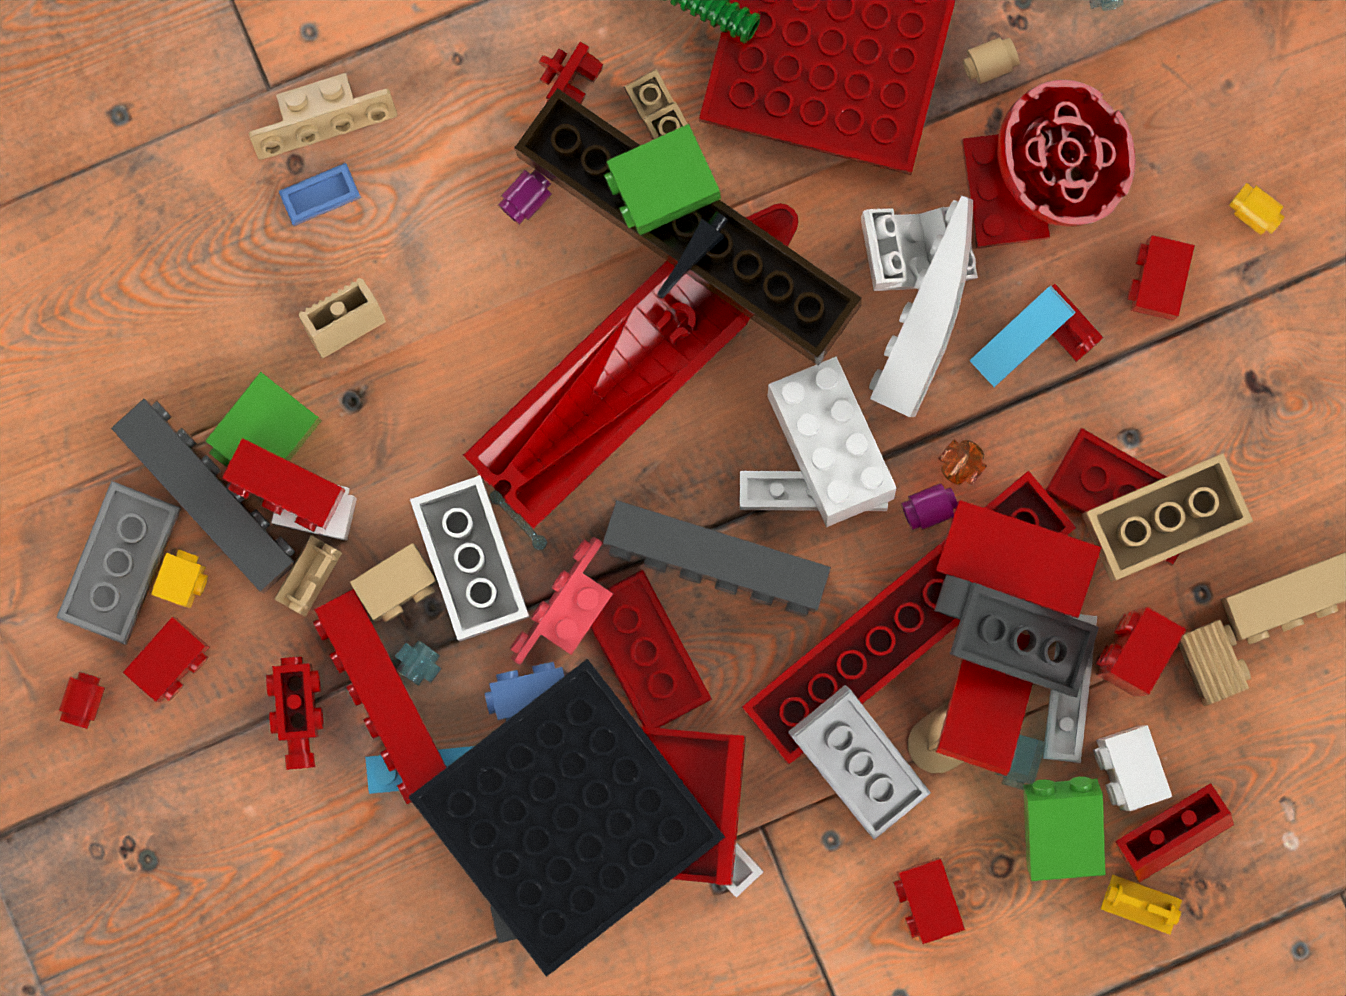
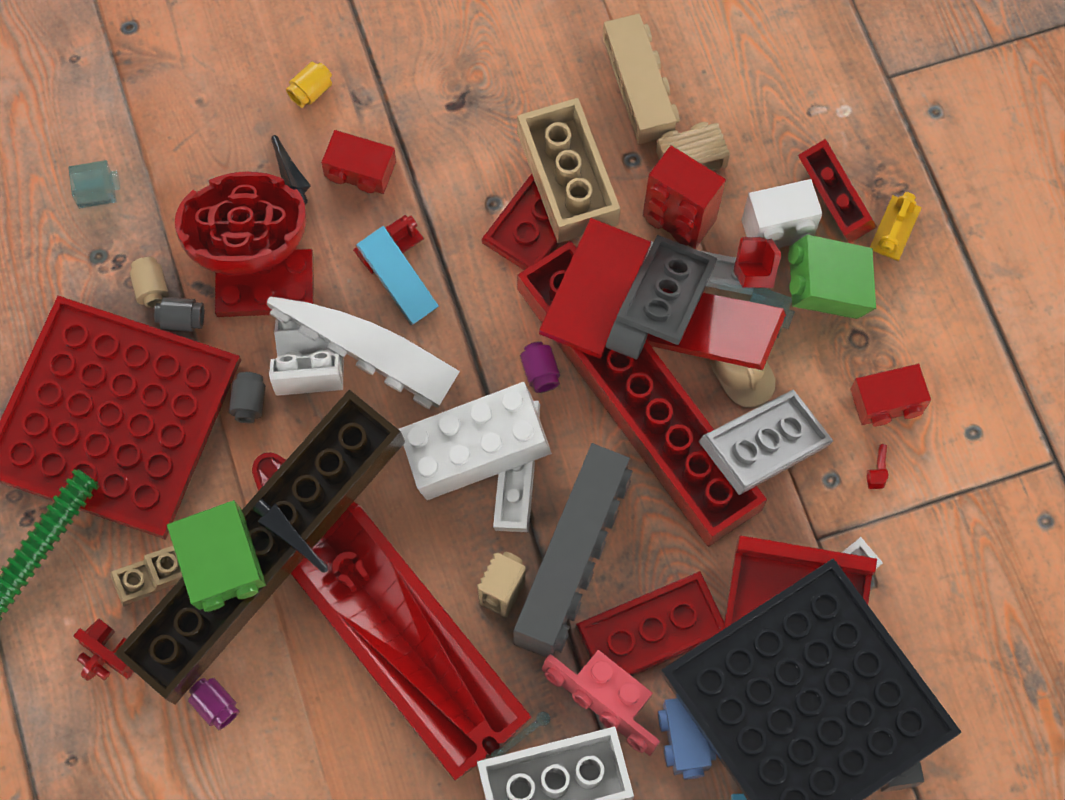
camera: 85 degrees left, 15 degrees down
clear orange gear [938,439,987,485] -> none
none -> dark grey brick [154,297,205,331]
none -> dark grey brick [229,372,266,423]
none -> black piece [271,135,311,205]
none -> tan brick [477,552,526,617]
none -> red panel [733,237,781,288]
none -> red hand [867,444,889,489]

